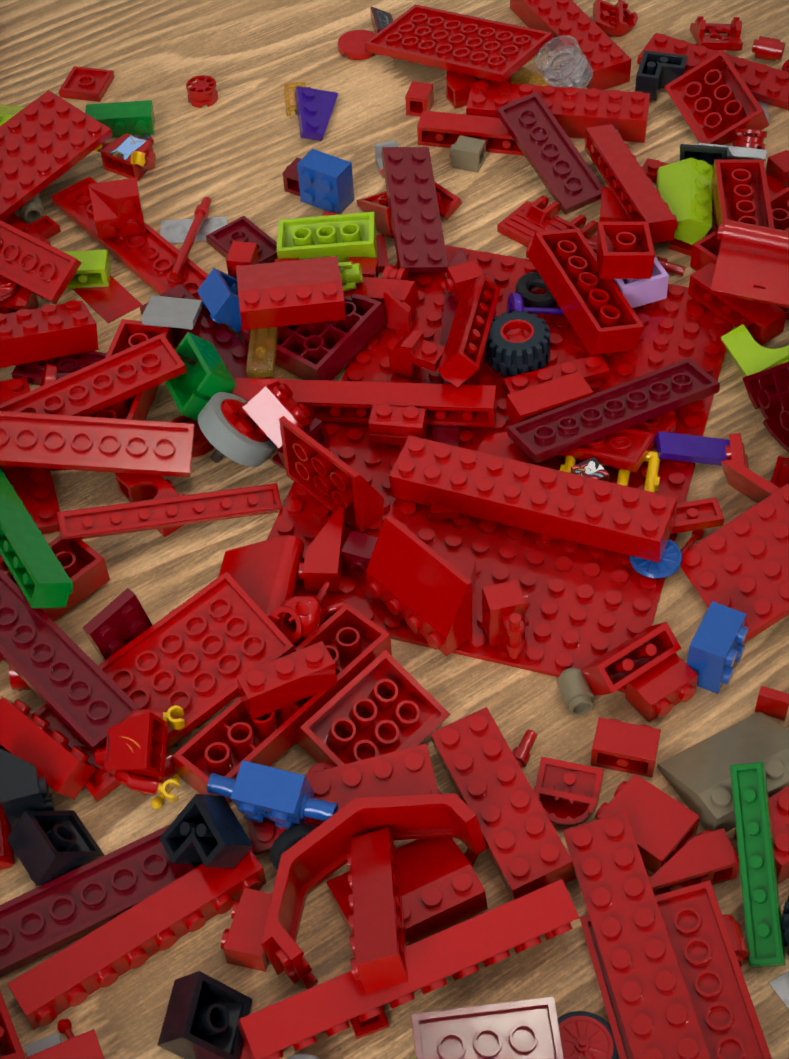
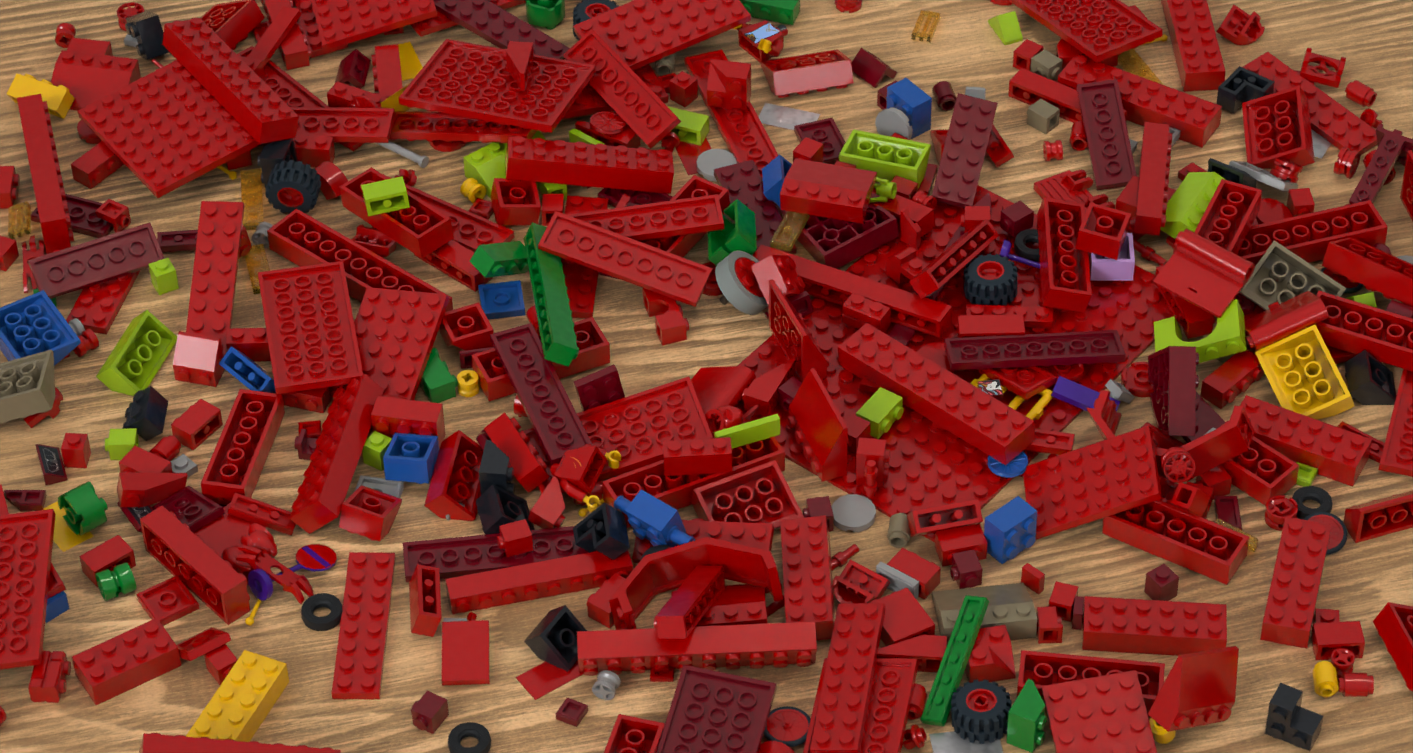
camera: 20 degrees right, 5 degrees down
red tile [56,483,283,542] -> none
light grey tile [142,295,202,330] -> none
red bar [169,197,211,281] -> none
dark purple wing [294,86,338,141] -> none
clear wheel [536,35,593,89] -> none
none -> red brick [497,519,533,557]
none -> red slope [528,477,566,529]
none -> red plate [660,132,680,153]
none -> red brick [669,71,698,107]
none -> light grey tile [696,149,737,182]
none -> lime tile [714,414,780,449]
none -> slope [760,49,854,98]
none -> dark red brick [803,496,834,532]
none -> light grey tile [832,494,876,532]
none -> dark red panel [851,48,898,88]
none -> lime brick [856,387,904,439]
none -> light grey tile [875,107,913,140]
none -> light grey tile [876,561,919,599]
none -> red plate [903,724,927,750]
none -> dark red brick [932,81,956,111]
none -> dark red brick [950,550,983,589]
none -> lime slope [988,11,1023,45]
none -> dark red brick [1000,201,1034,237]
none -> dark tan brick [1031,49,1063,81]
none -> red wheel [1043,140,1063,161]
none -> red brick [1069,121,1088,151]
none -> light grey plate [1105,379,1135,404]
none -> red tile [1121,362,1154,398]

